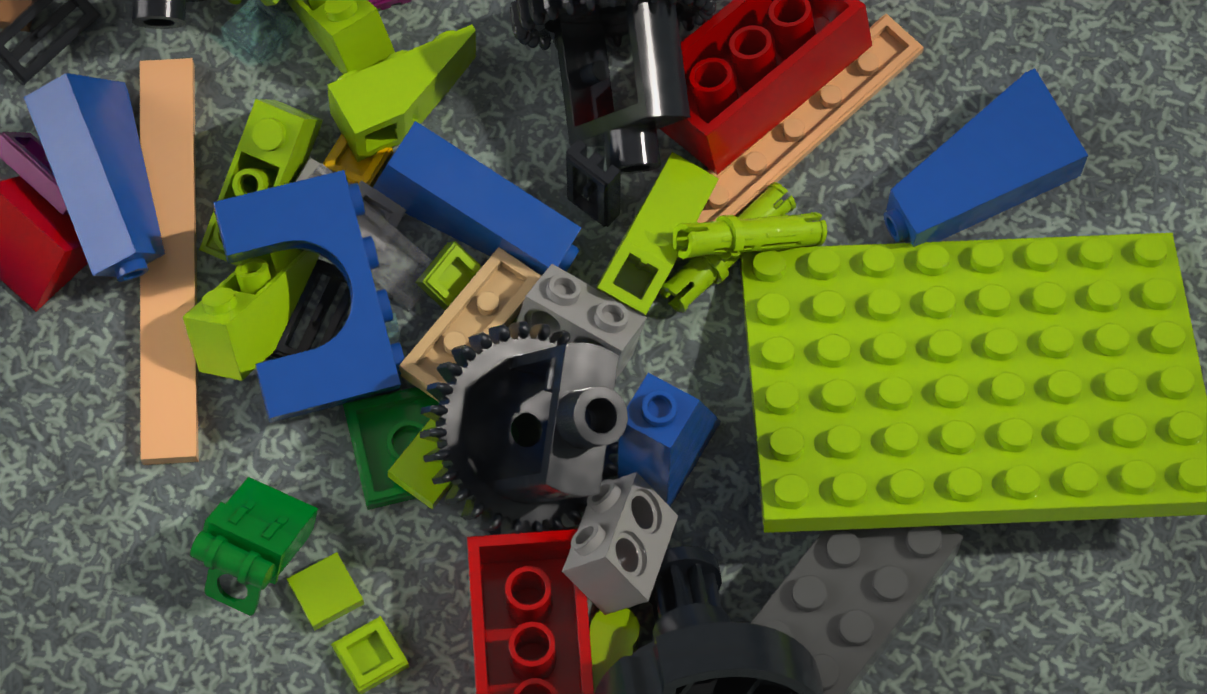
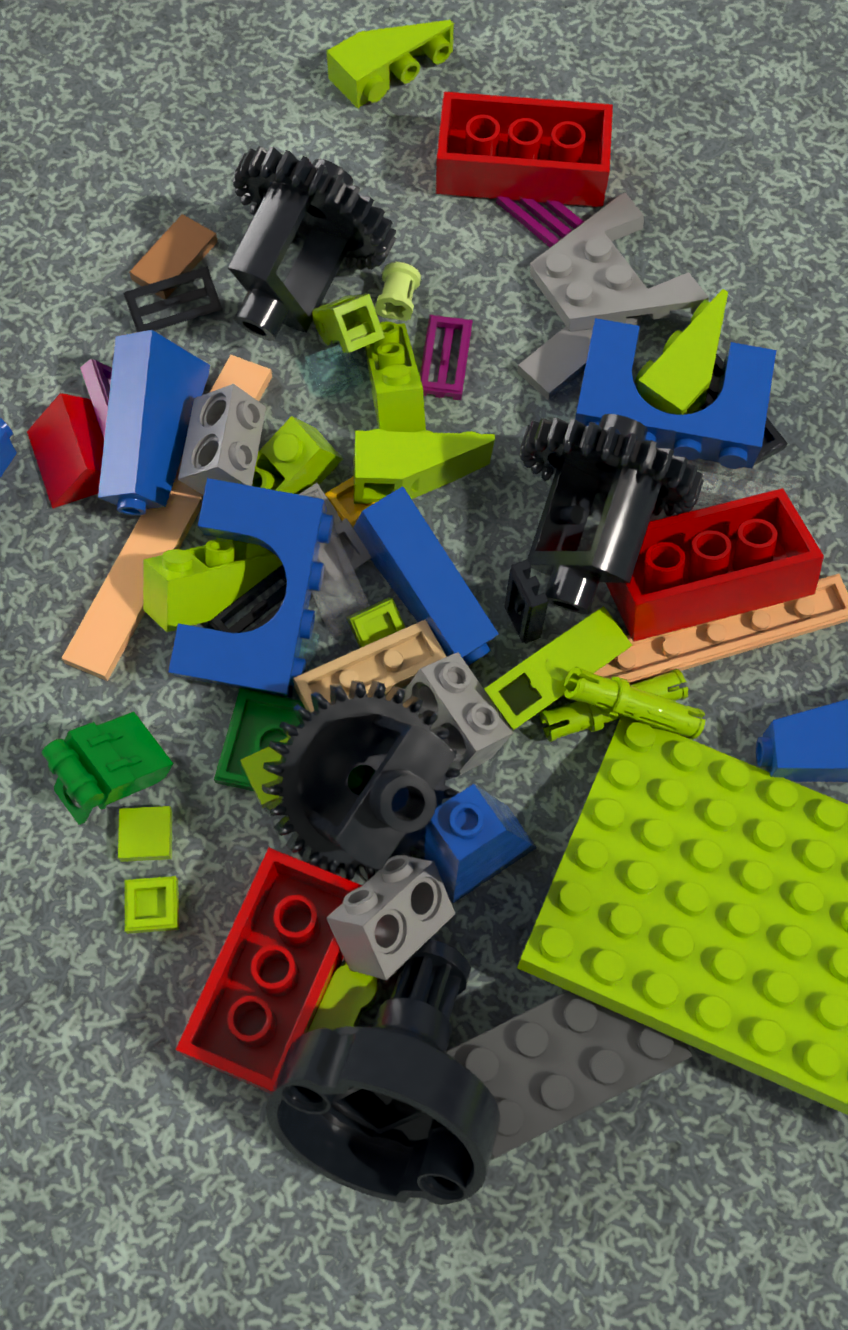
camera: 25 degrees right, 0 degrees up
none -> light grey brick [178,384,266,495]

